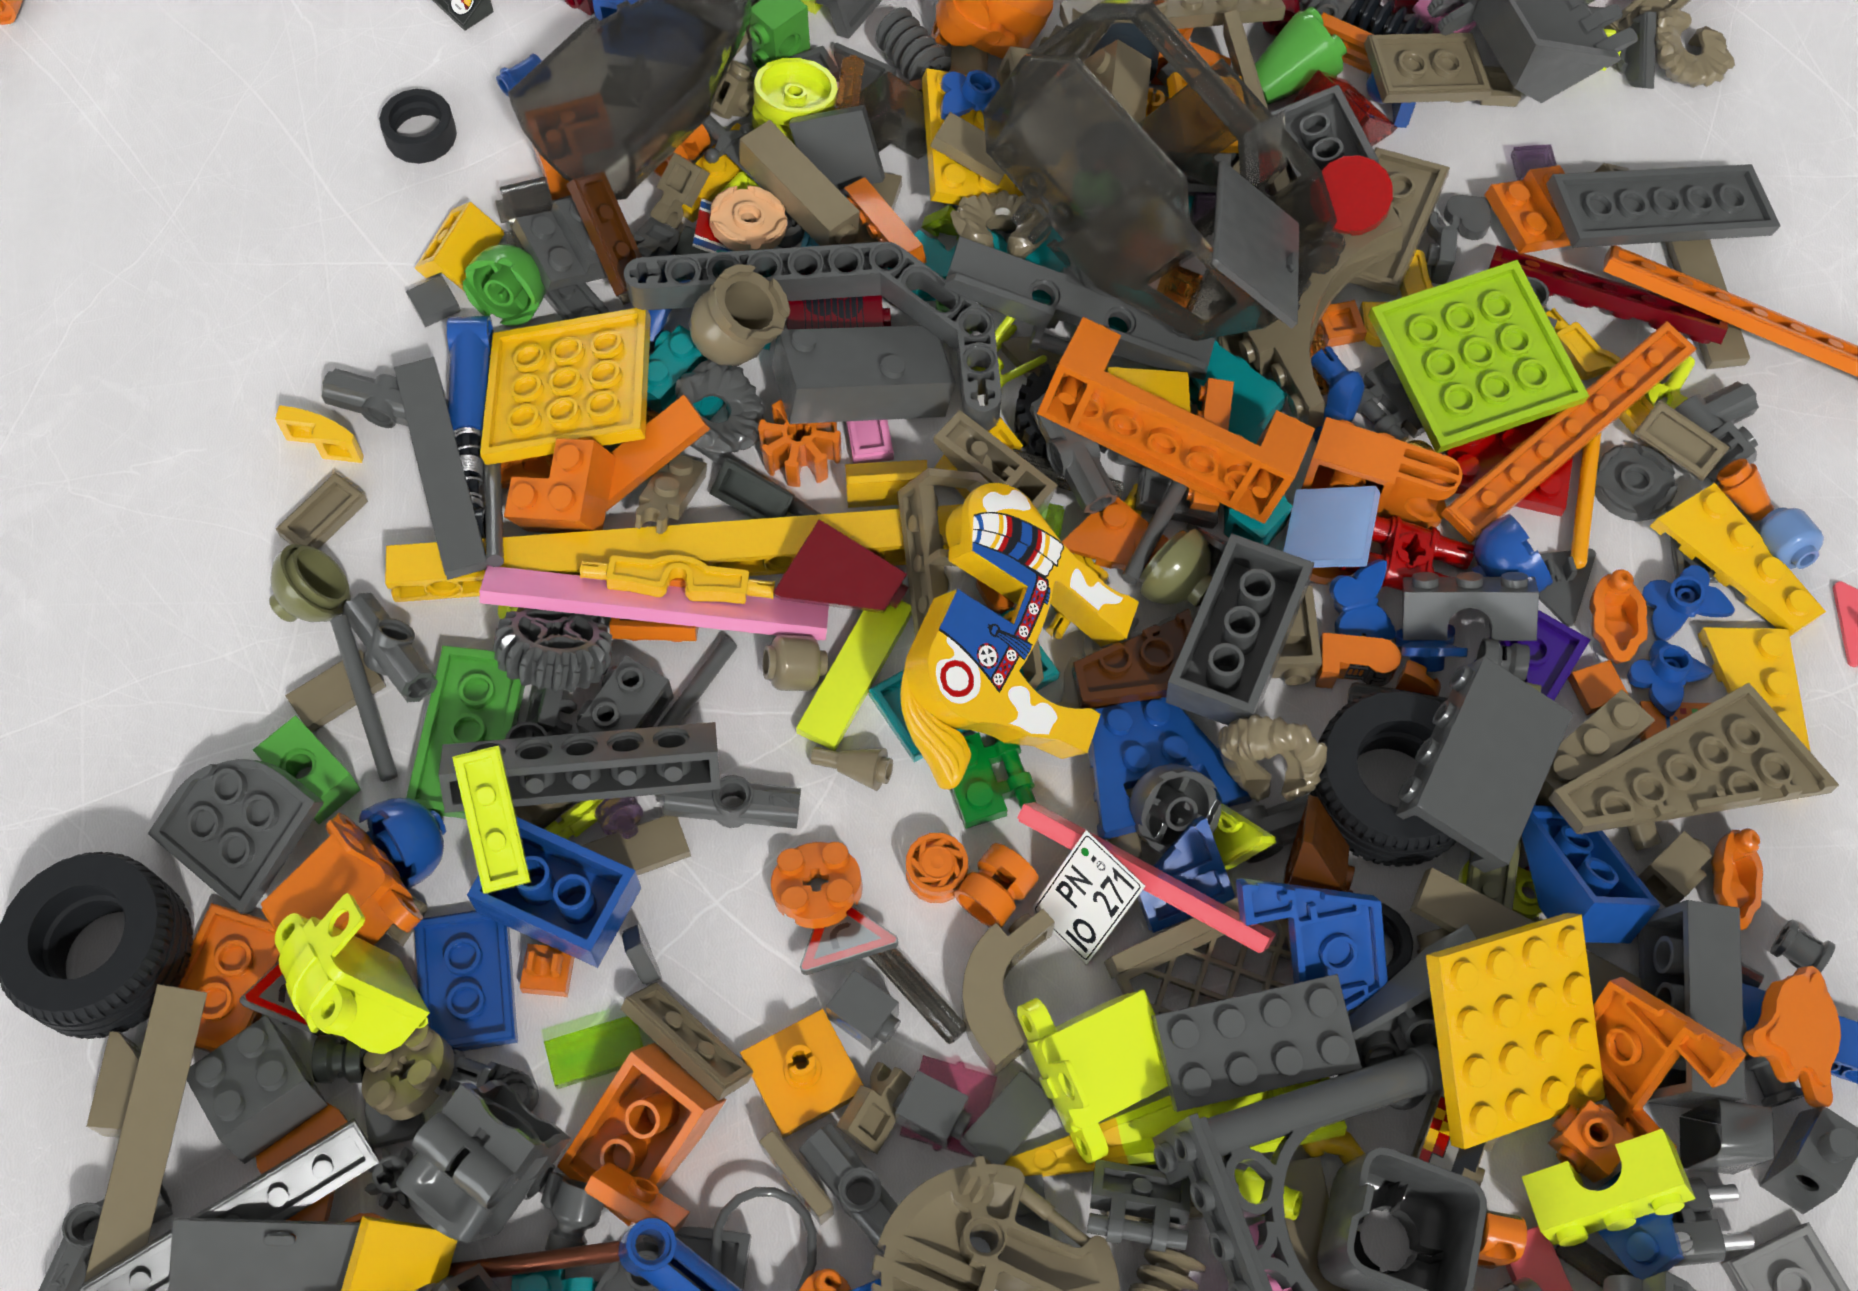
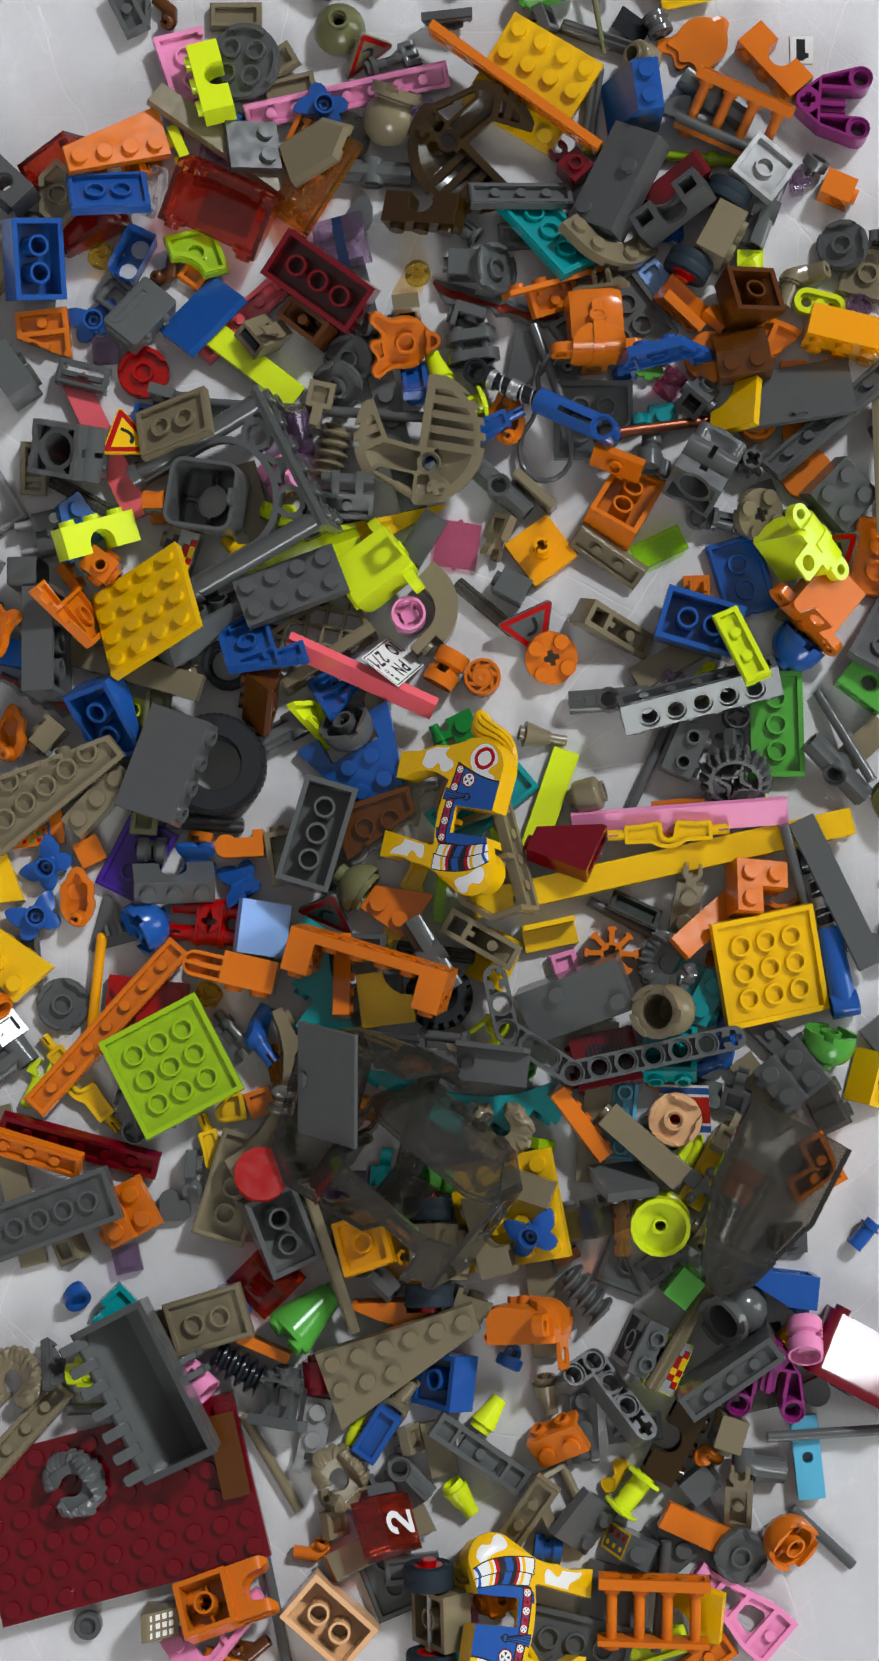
camera: 175 degrees right, 20 degrees up
reddish brown tile [566,171,642,296] -> none
dark grey tile [622,924,662,985] -> none
dark grey brick [895,1070,972,1149] -> none
dark grey bar [1121,480,1187,585] -> none
dark tan piece [1218,714,1327,802] -> none
dark tan tile [1634,400,1730,482] -> none
none -> blue tile [62,1281,91,1312]
none -> teal plate [91,1281,138,1323]
none -> bright pink wheel [391,596,426,636]
none -> dark tan slope [569,598,654,660]

